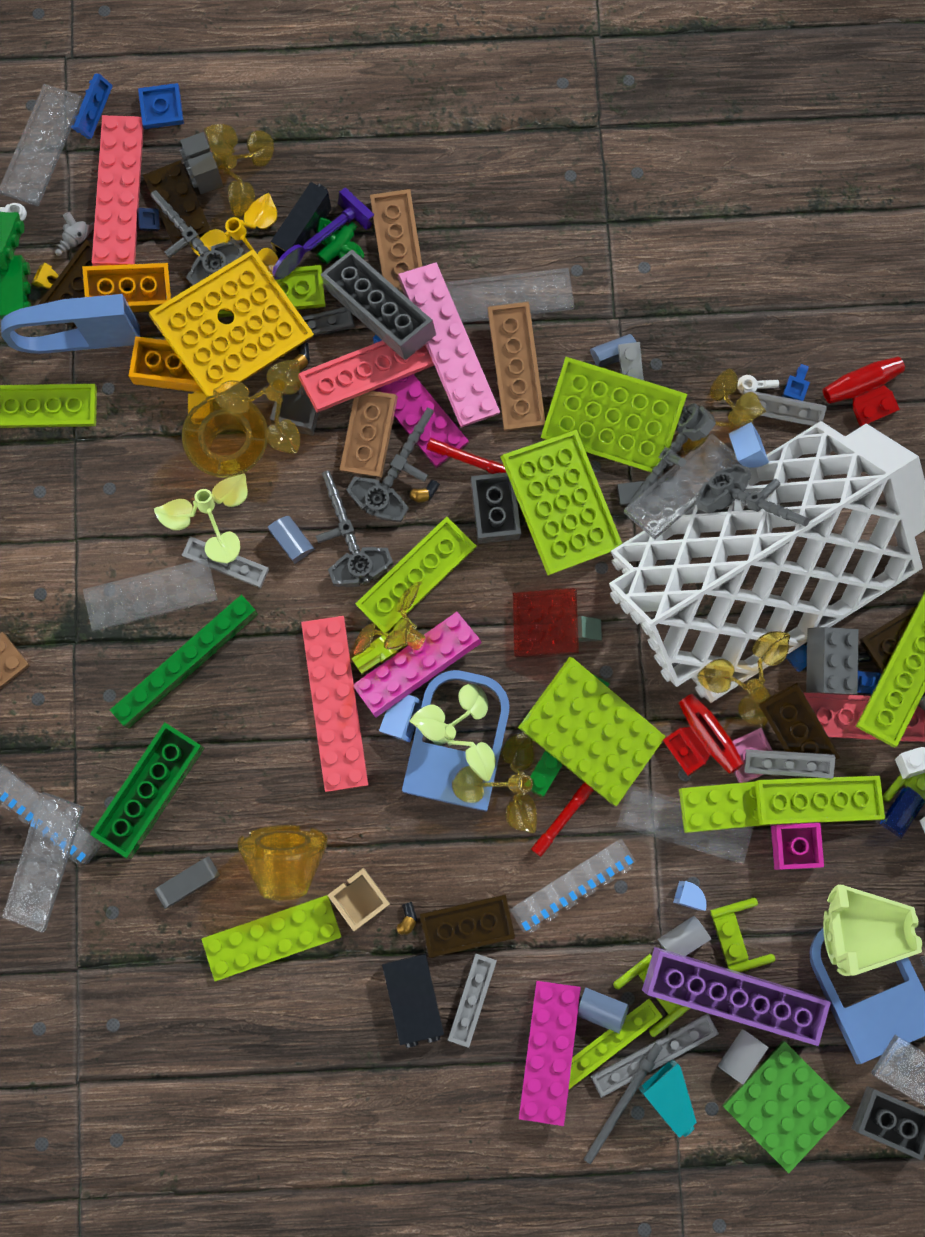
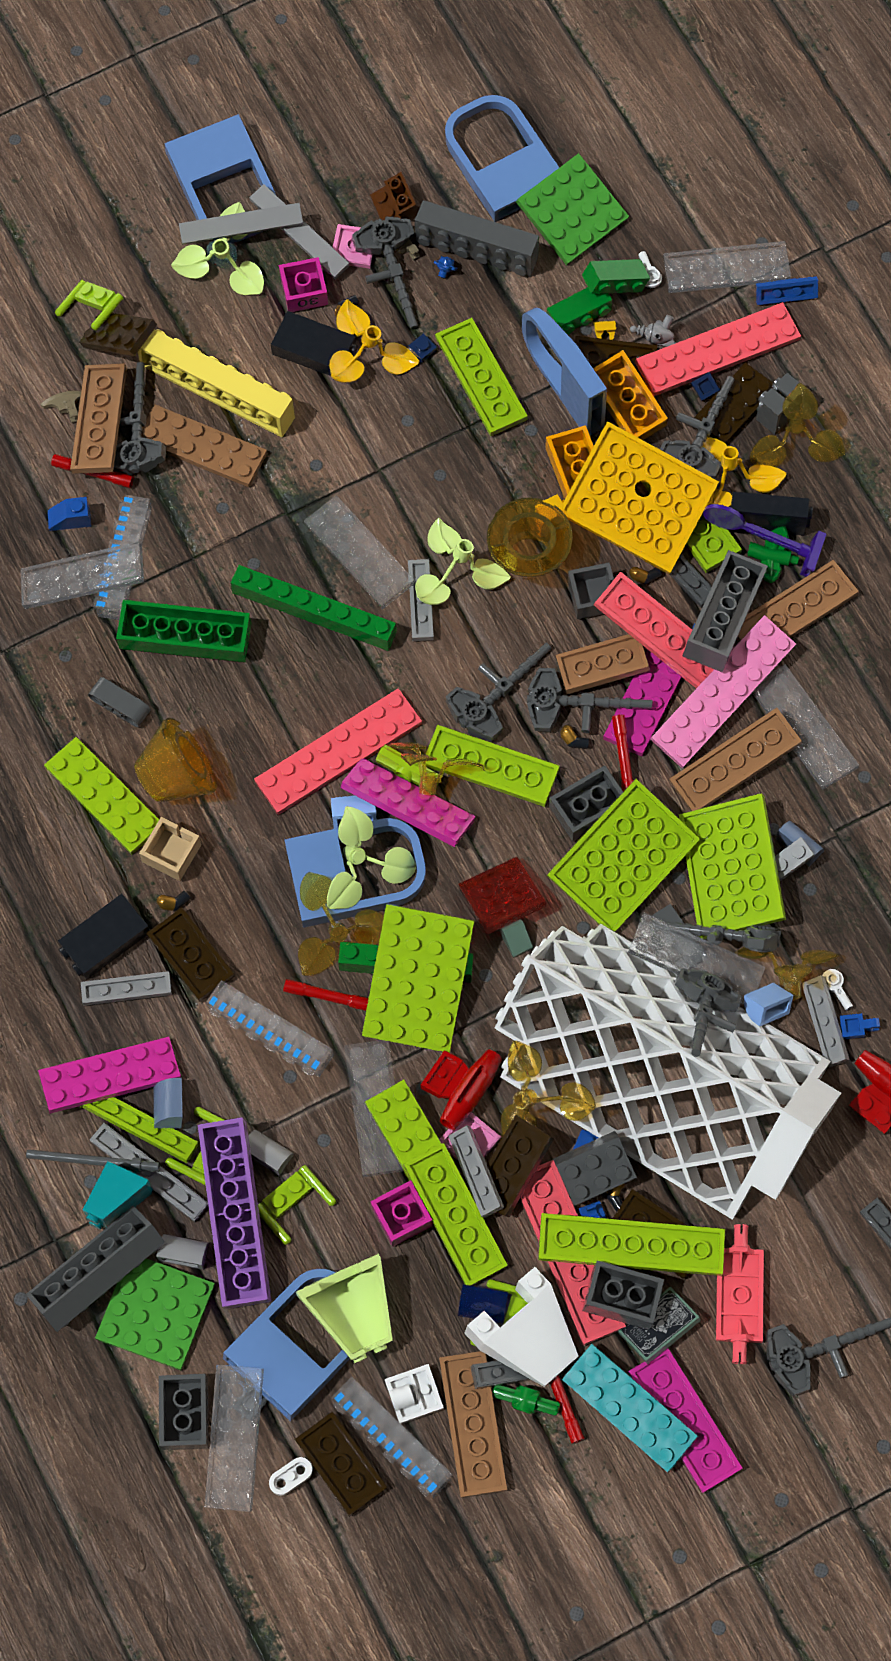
camera: 70 degrees right, 10 degrees down
blue plate [138,83,184,129] -> none
clear yellow plant [213,360,302,454] -> none
sand blue brick [268,516,315,564] -> none
light blue brick [673,881,706,911] -> none
none -> dark grey brick [26,1206,165,1332]

